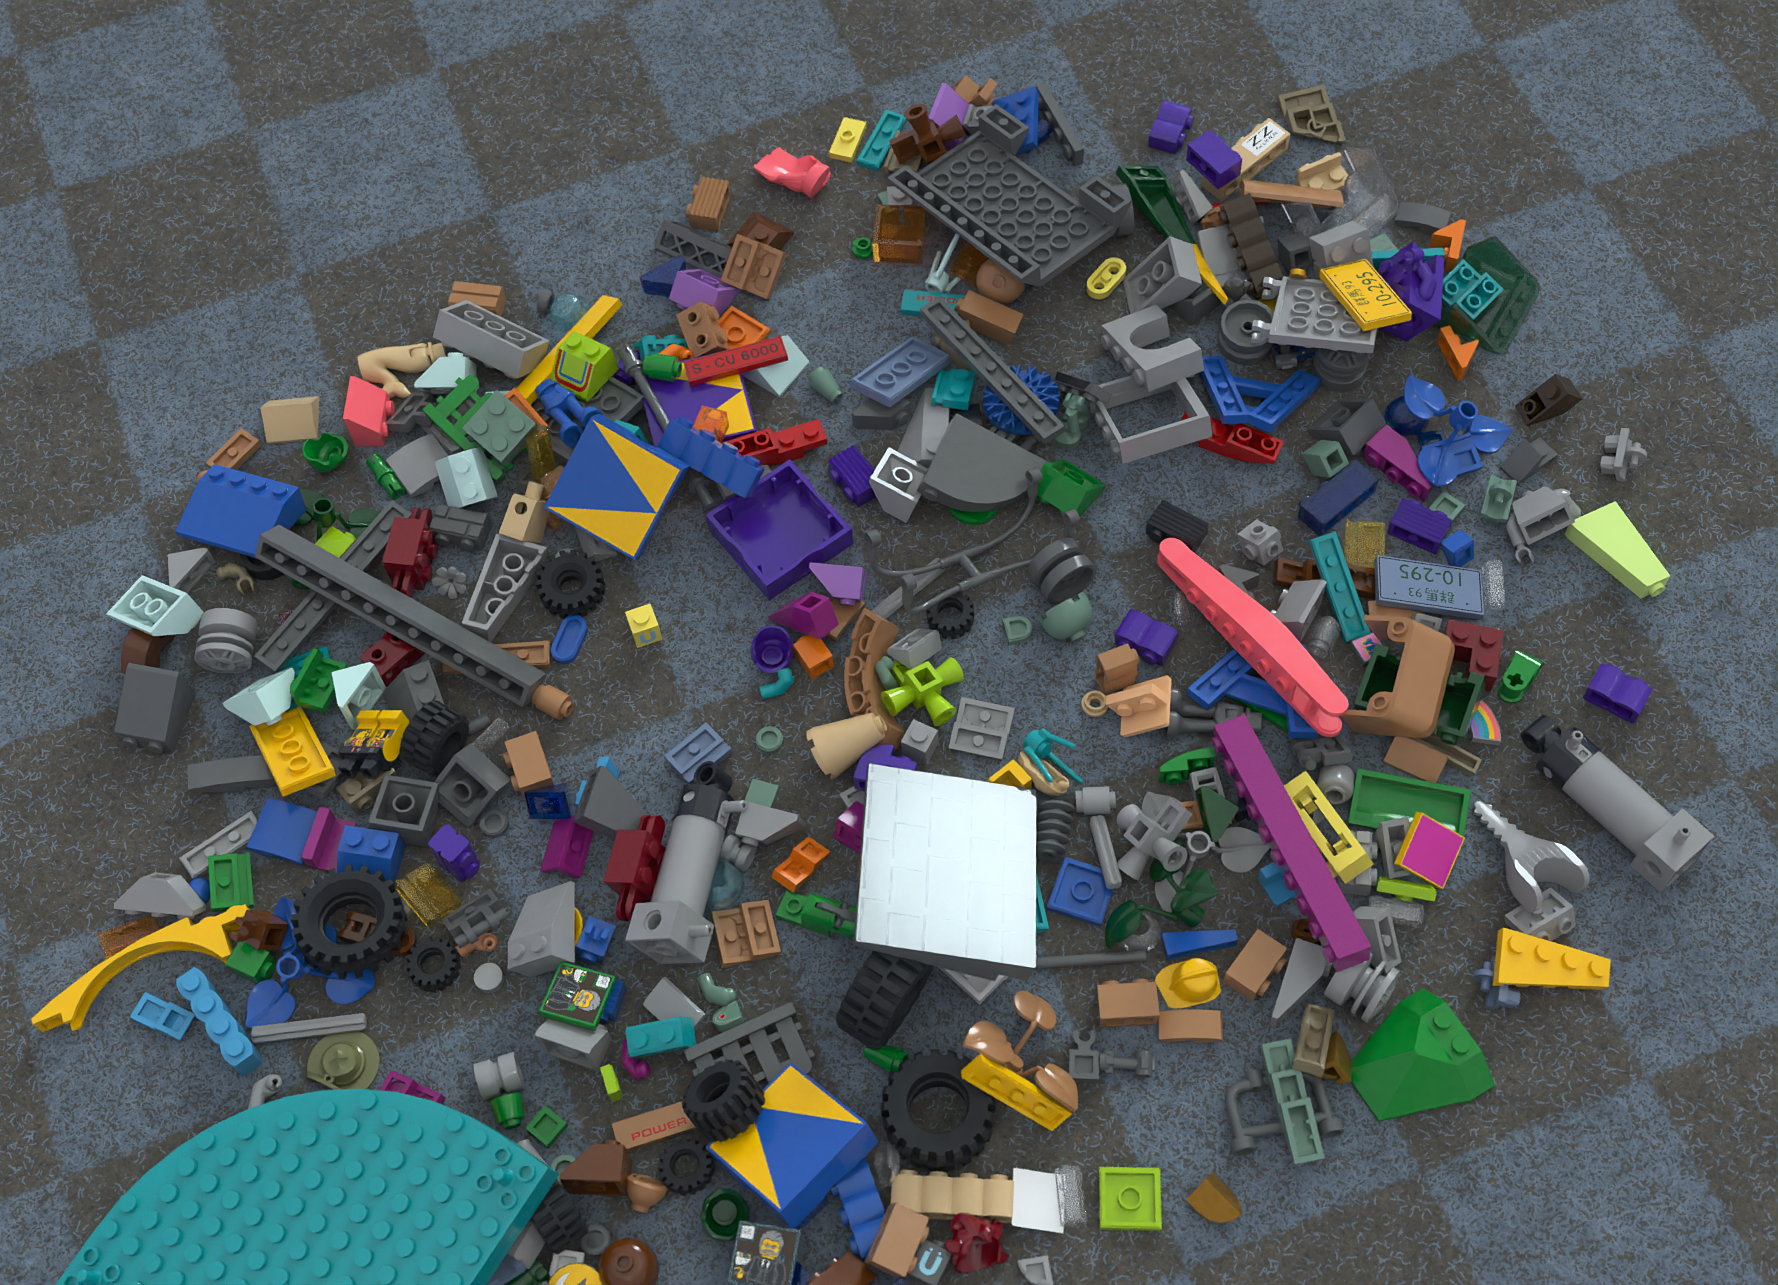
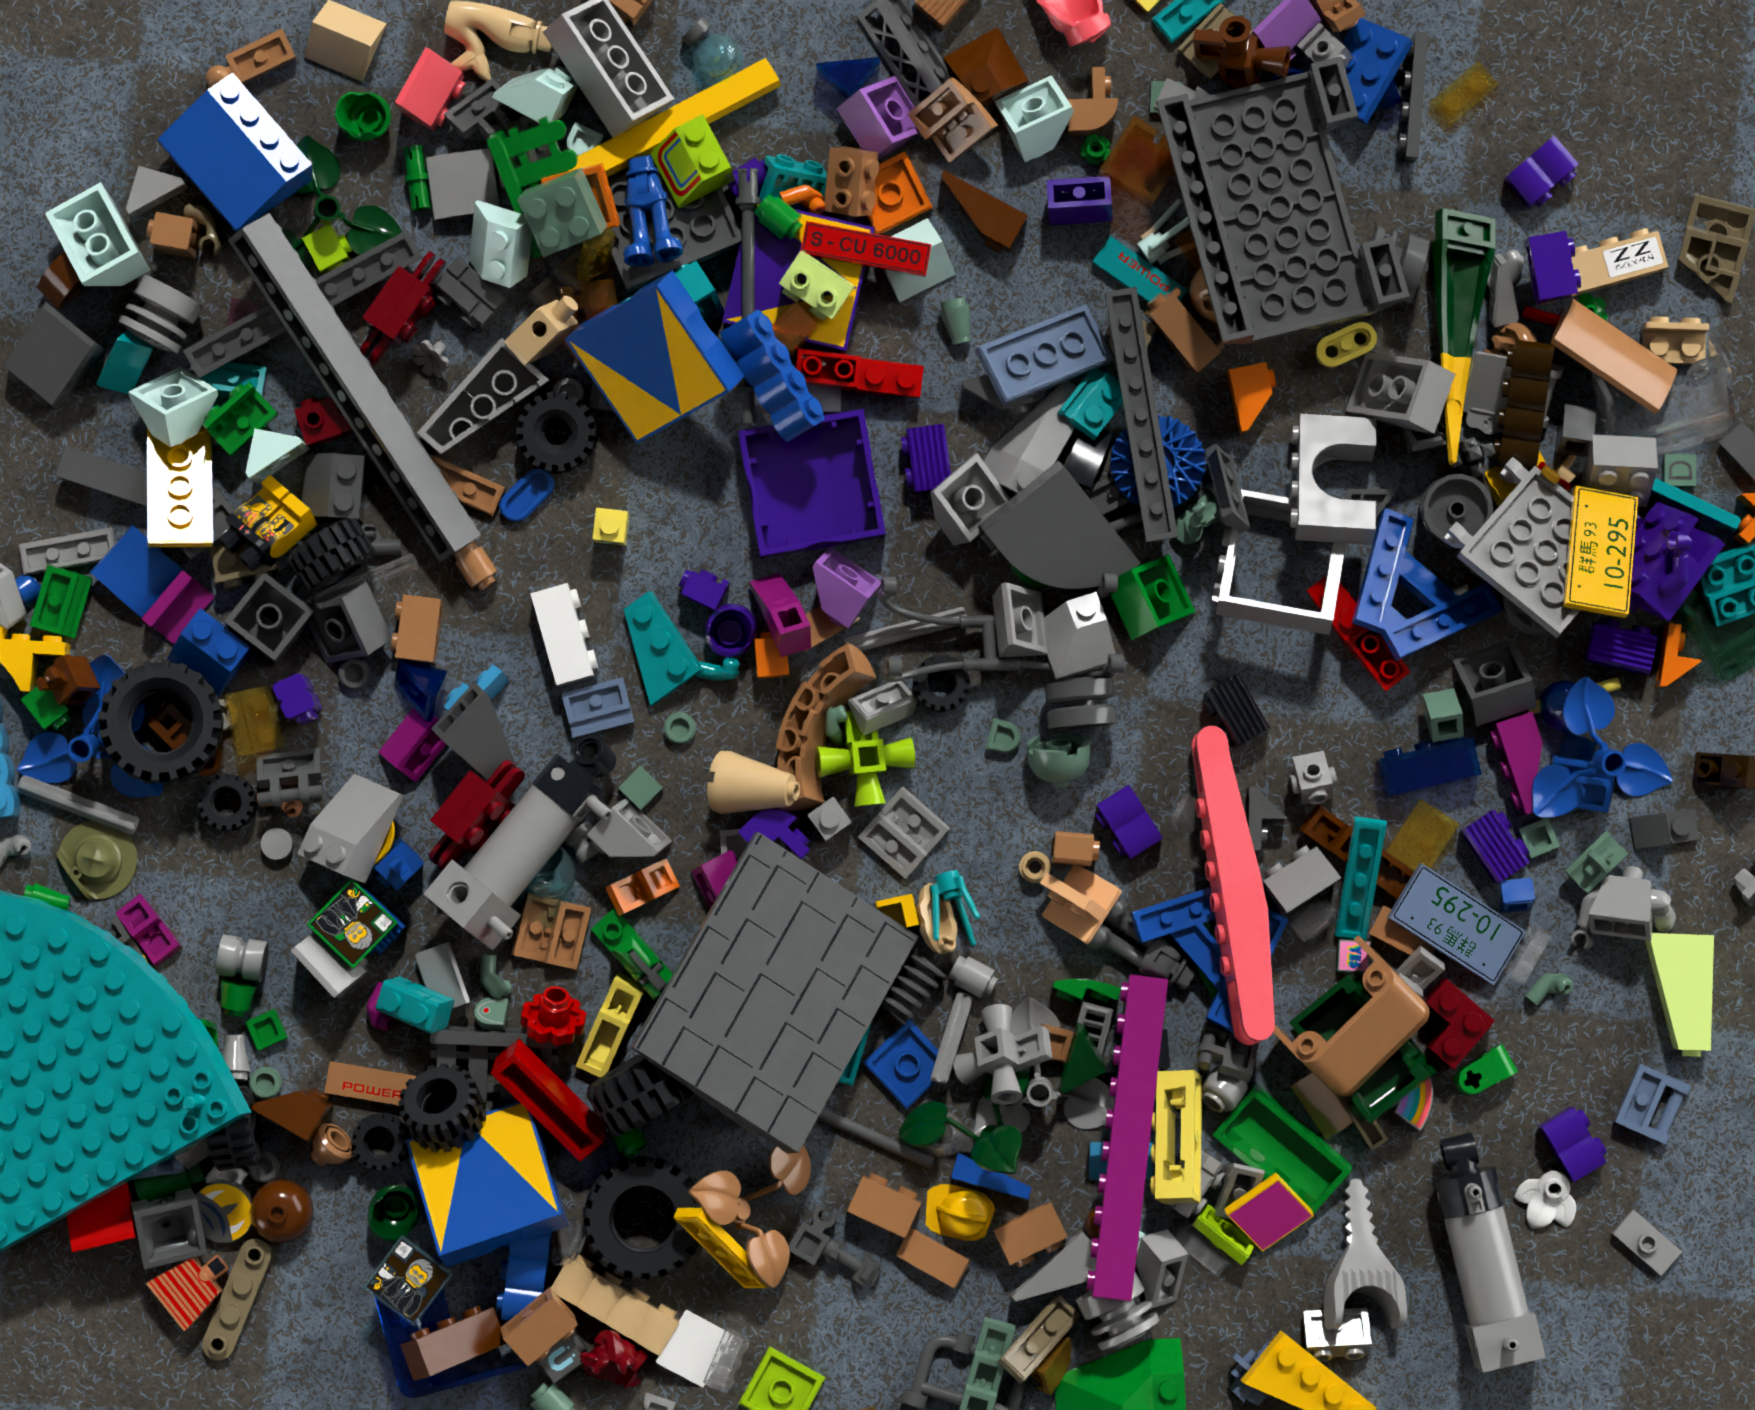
camera: 20 degrees right, 25 degrees up
lime tile [600,1064,623,1103] -> none
none -> teal slope [96,330,154,395]
none -> medium nougat brick [146,212,202,259]
none -> red brick [491,1038,606,1162]
none -> red plant [520,986,587,1046]
none -> white brick [530,583,599,687]
none -> light yellow slope [576,972,645,1077]
none -> teal wing [624,591,704,706]
none -> dark purple brick [678,569,730,611]
none -> yellowish green brick [779,250,855,320]
none -> reddish brown slope [941,170,1028,253]
none -> light grey slope [992,582,1048,658]
none -> light aqua slope [994,75,1074,162]
none -> light grey slope [1044,592,1115,681]
none -> dark purple brick [1047,176,1113,225]
none -> medium nougat brick [1067,67,1118,136]
none -> orange slope [1226,362,1276,435]
none -> clear yellow plate [1430,61,1499,127]
none -> white plate [1514,1171,1576,1229]
none -> sand green arm [1525,973,1573,1006]
none -> dark purple brick [1584,618,1658,675]
none -> light grey plate [1612,1209,1682,1276]
none -> sand blue plate [1613,1063,1691,1145]

